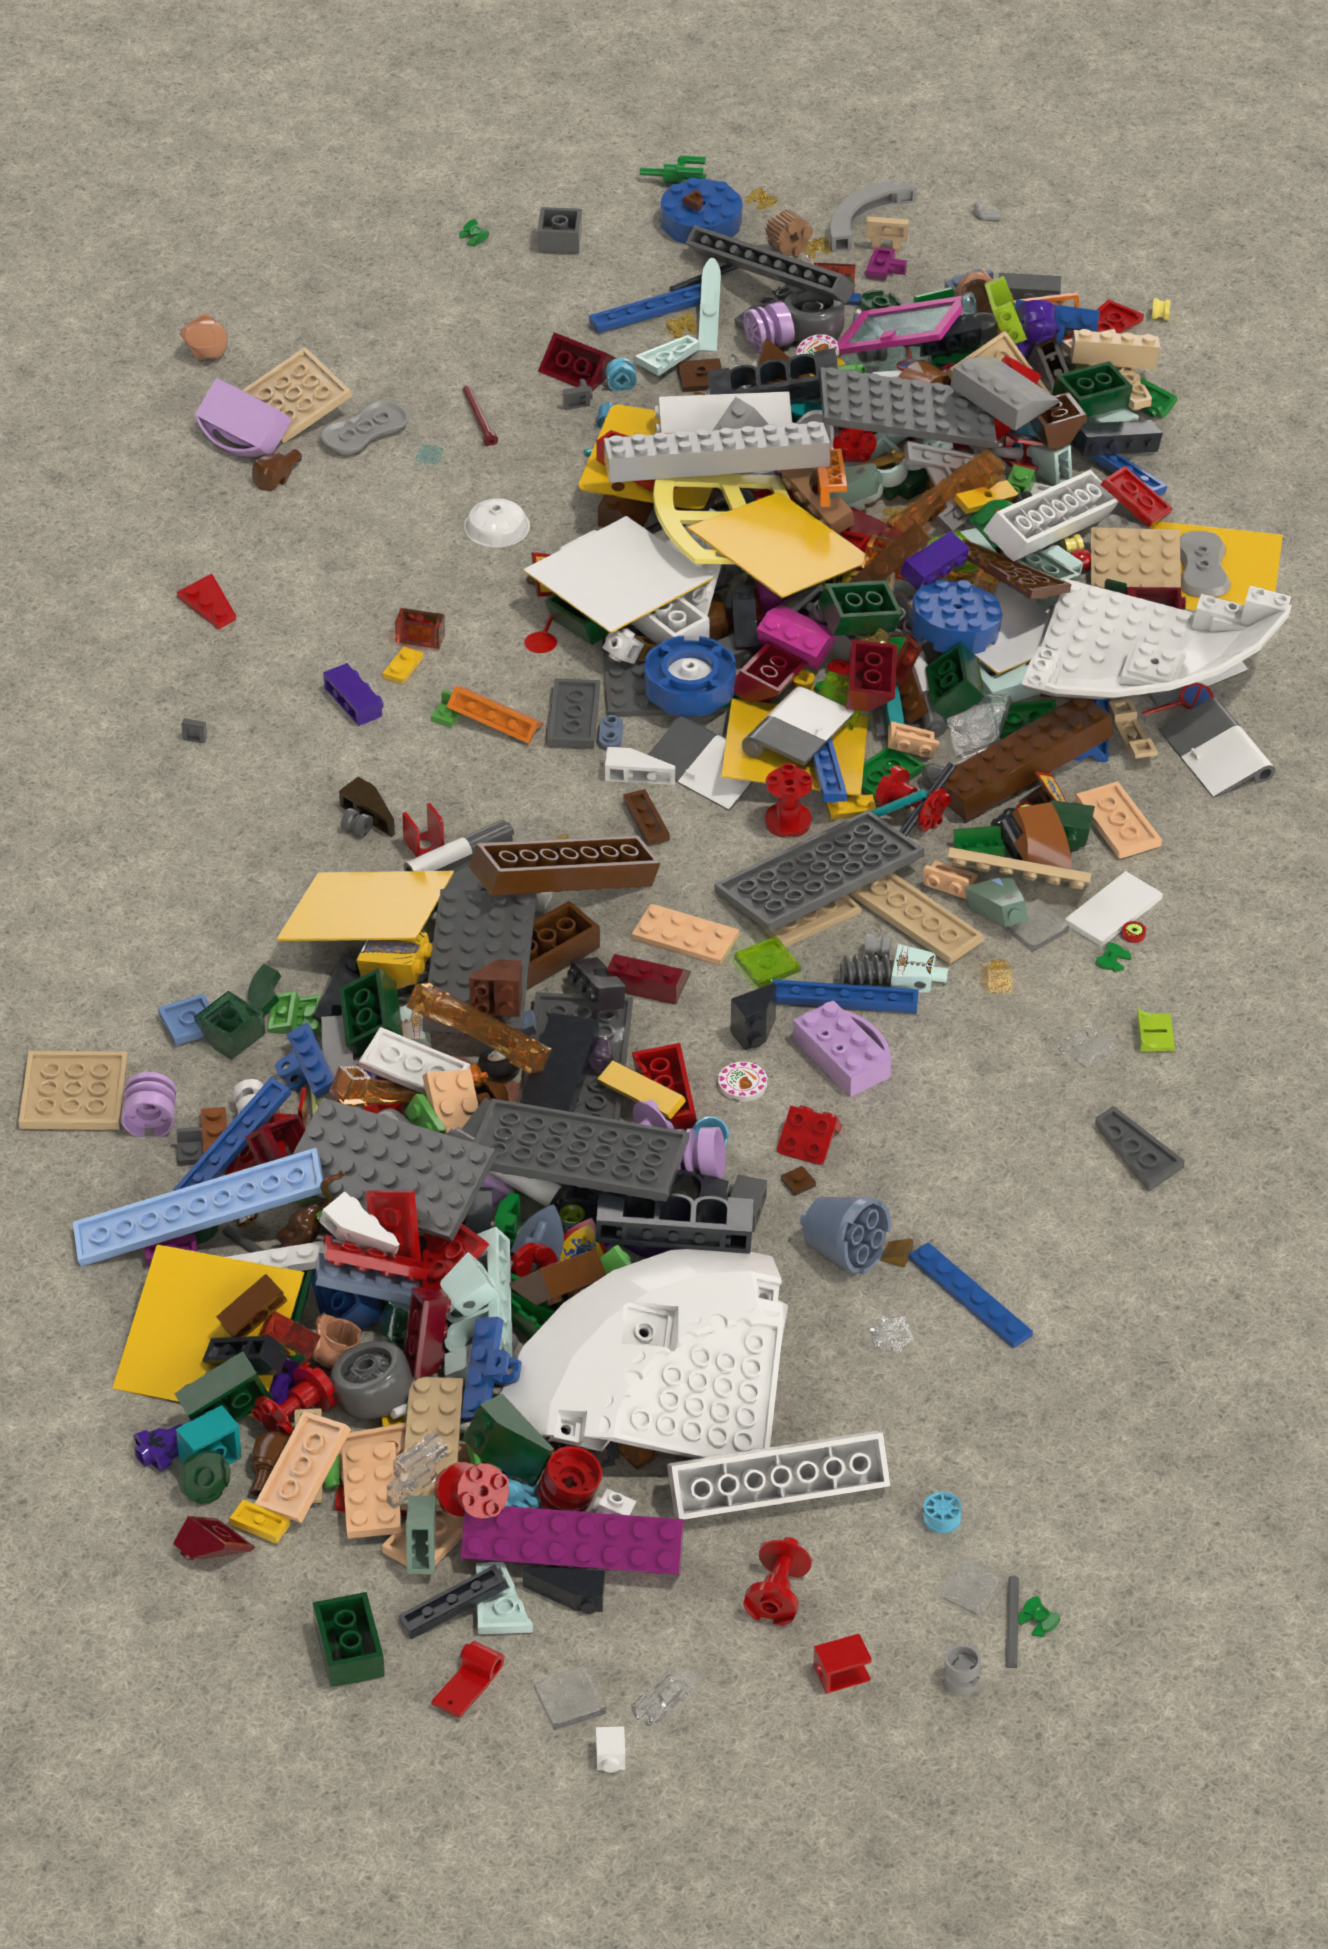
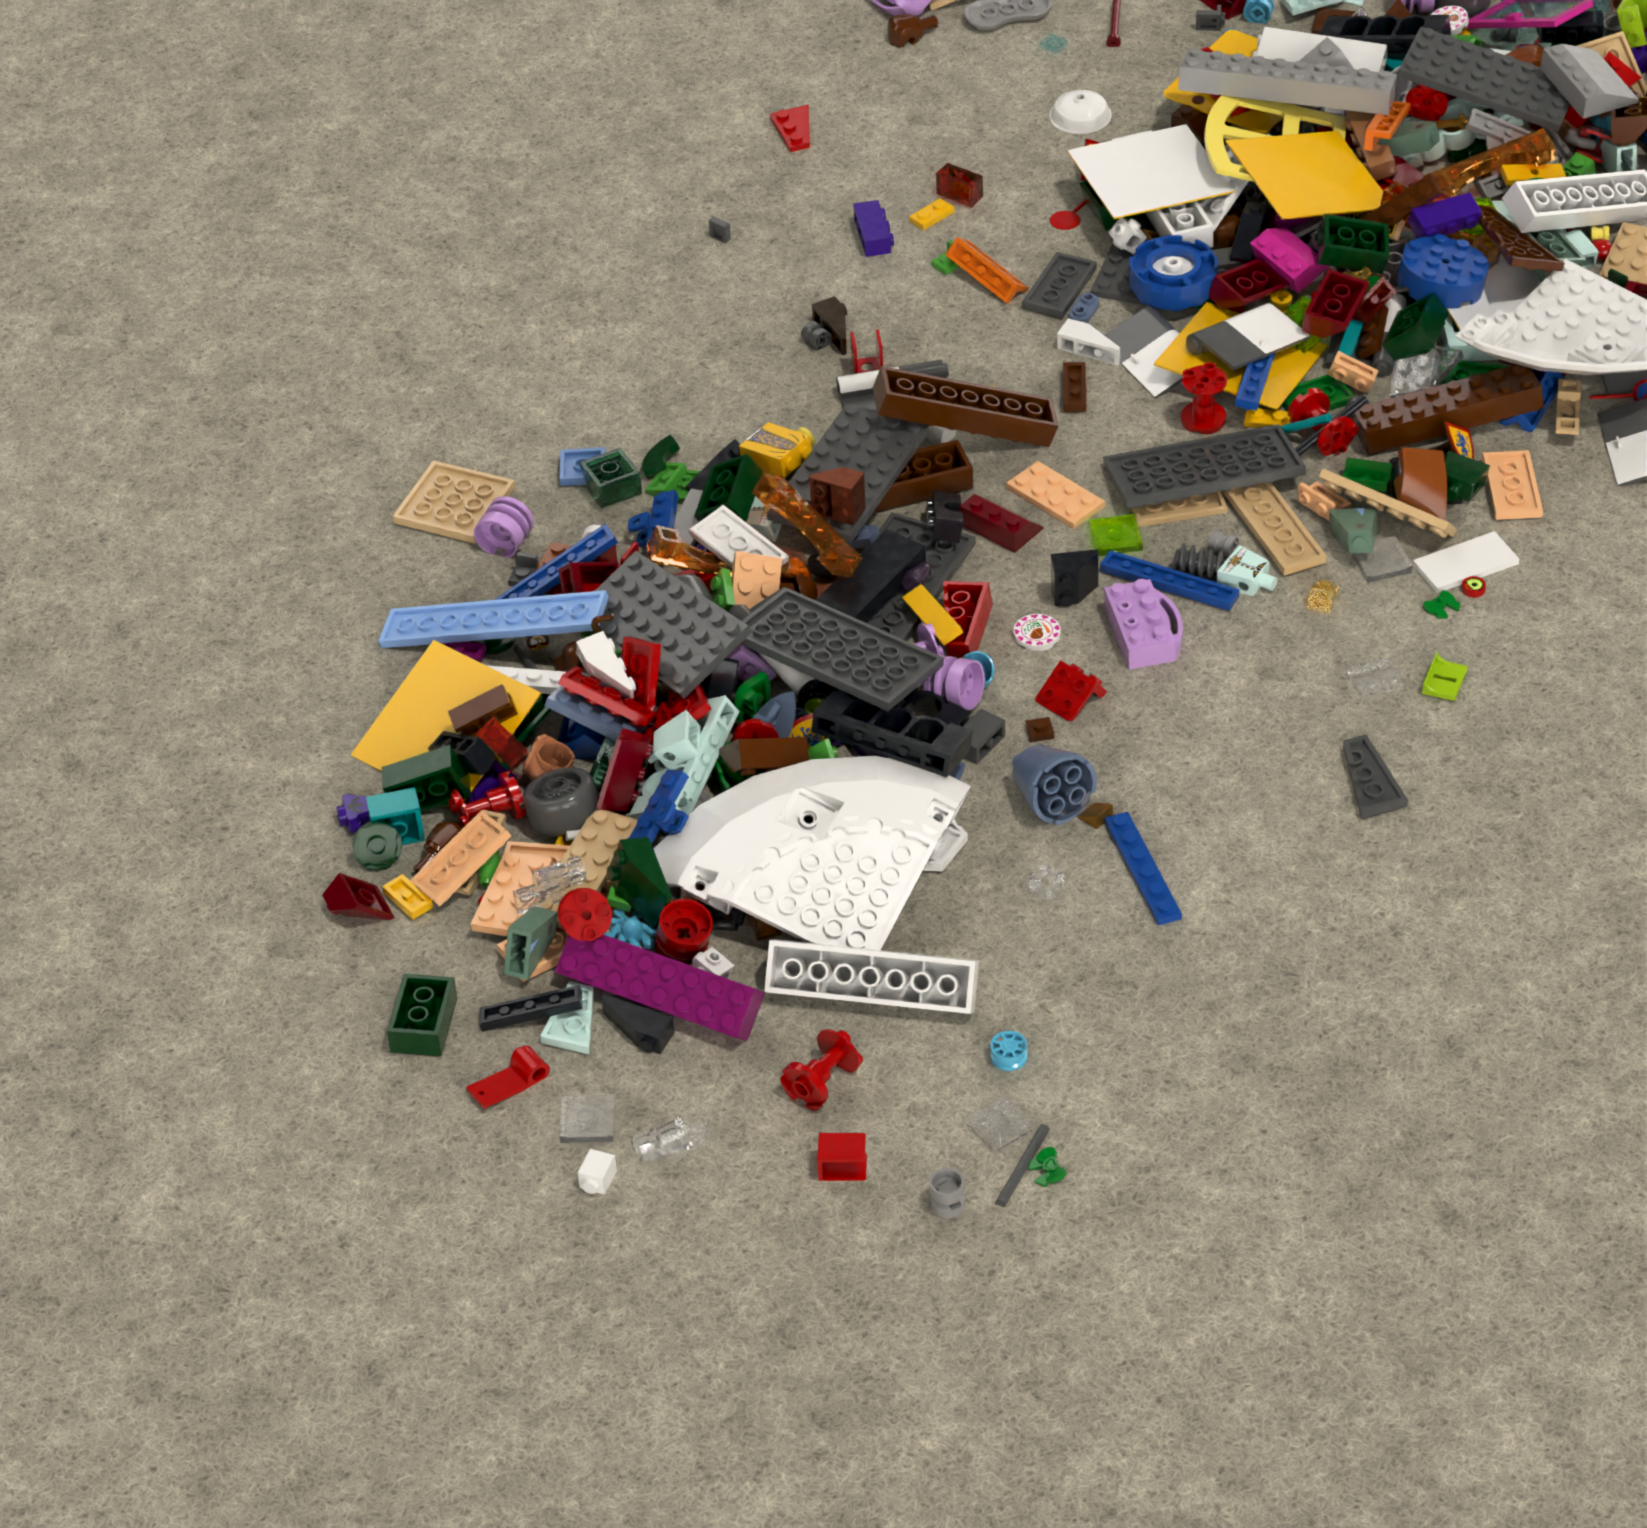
camera: 25 degrees right, 0 degrees up
yellow piece [277,871,454,941] -> none

